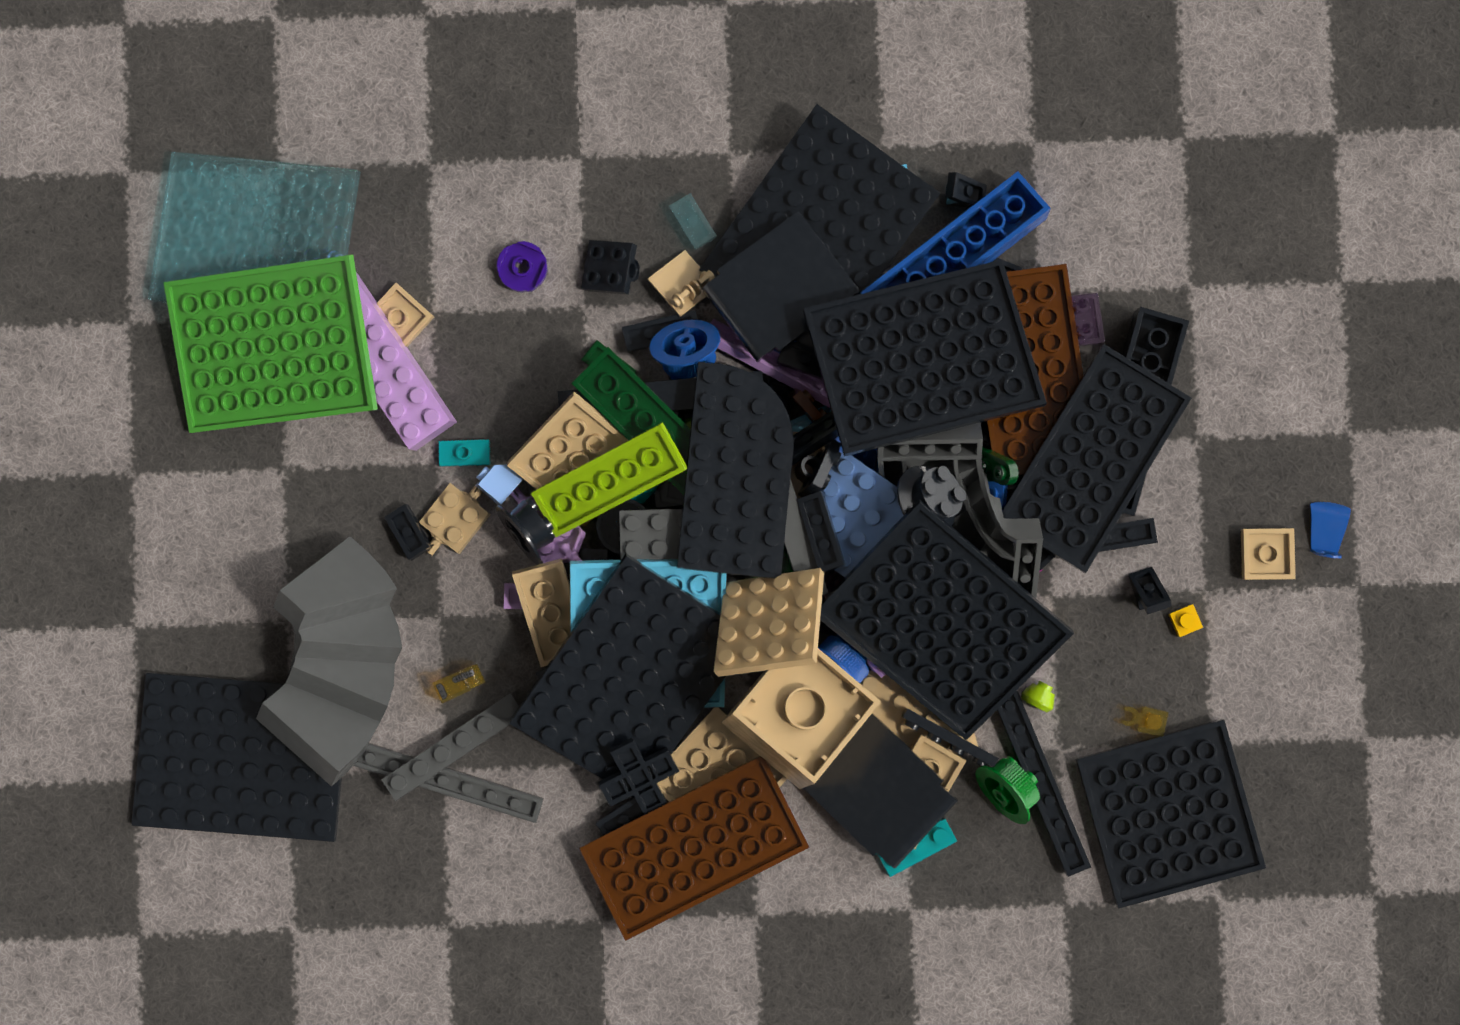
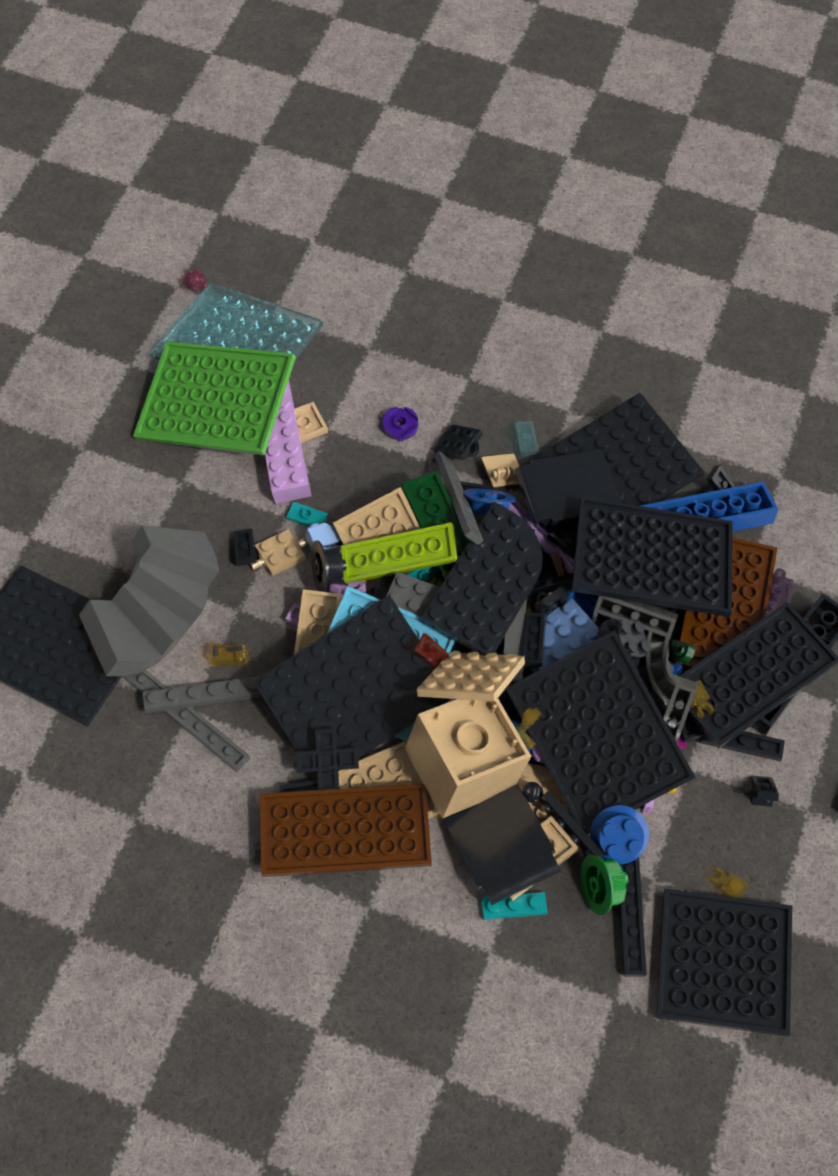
camera: 20 degrees right, 25 degrees down
lime cone [1021,681,1055,713] -> none
yellow plate [1168,604,1203,637] -> none
none -> clear pink plate [185,269,208,292]
none -> clear red slope [415,633,448,668]
none -> dark grey tile [435,451,483,545]
none -> clear yellow plate [516,708,542,750]
none -> black plate [522,782,543,803]
none -> blue piece [590,805,649,864]
none -> clear yellow plate [690,680,714,718]

